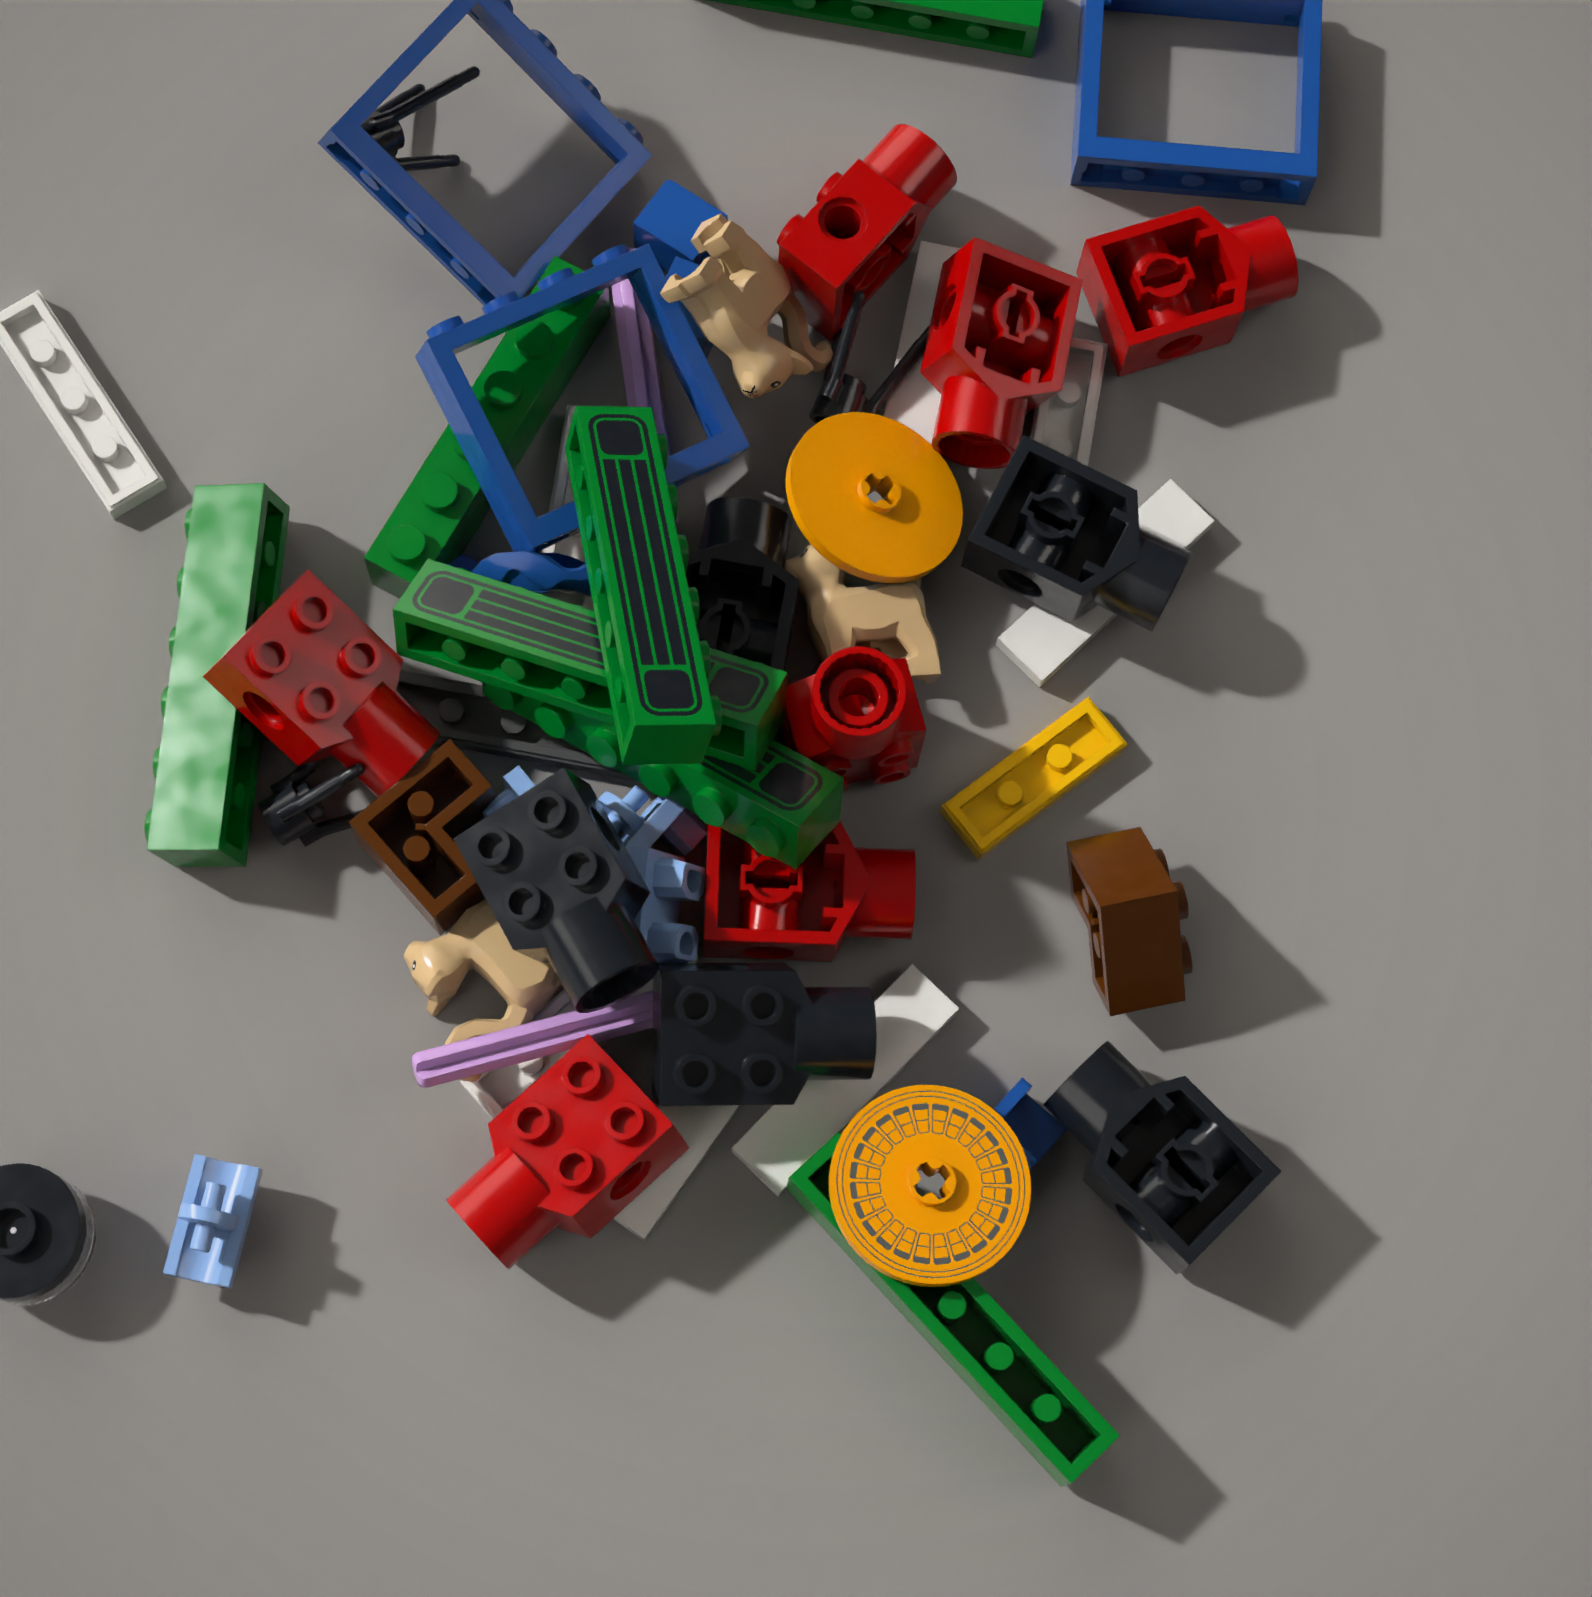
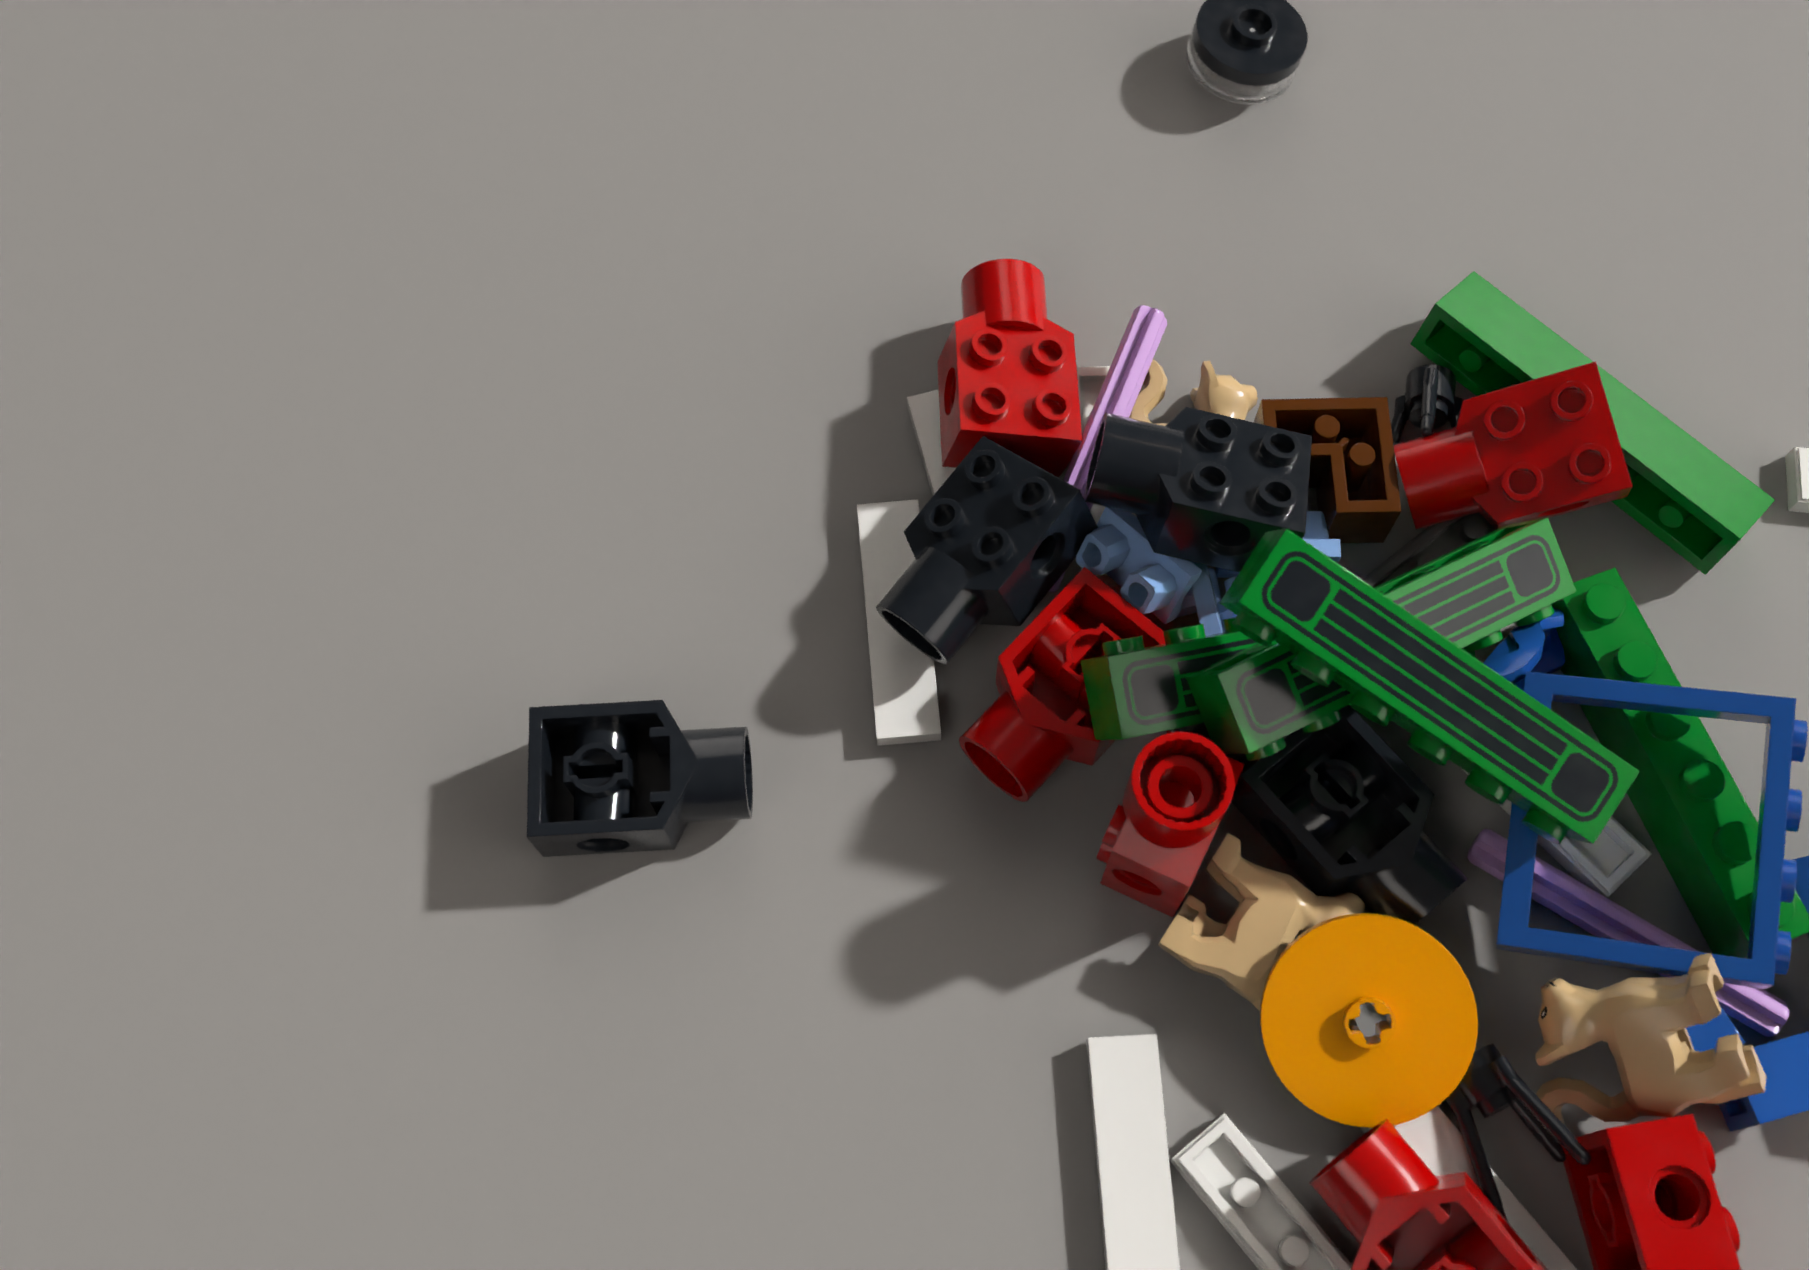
camera: 140 degrees right, 5 degrees down
light blue hips [163,1154,263,1289] -> none
green brick [786,1132,1120,1487] -> none
light orange piece [828,1085,1031,1287] -> none
yellow tile [940,697,1128,860] -> none
black brick [961,435,1192,632] -> none
blue panel [994,1077,1067,1171] -> none
reddish brown brick [1066,827,1193,1016] -> none

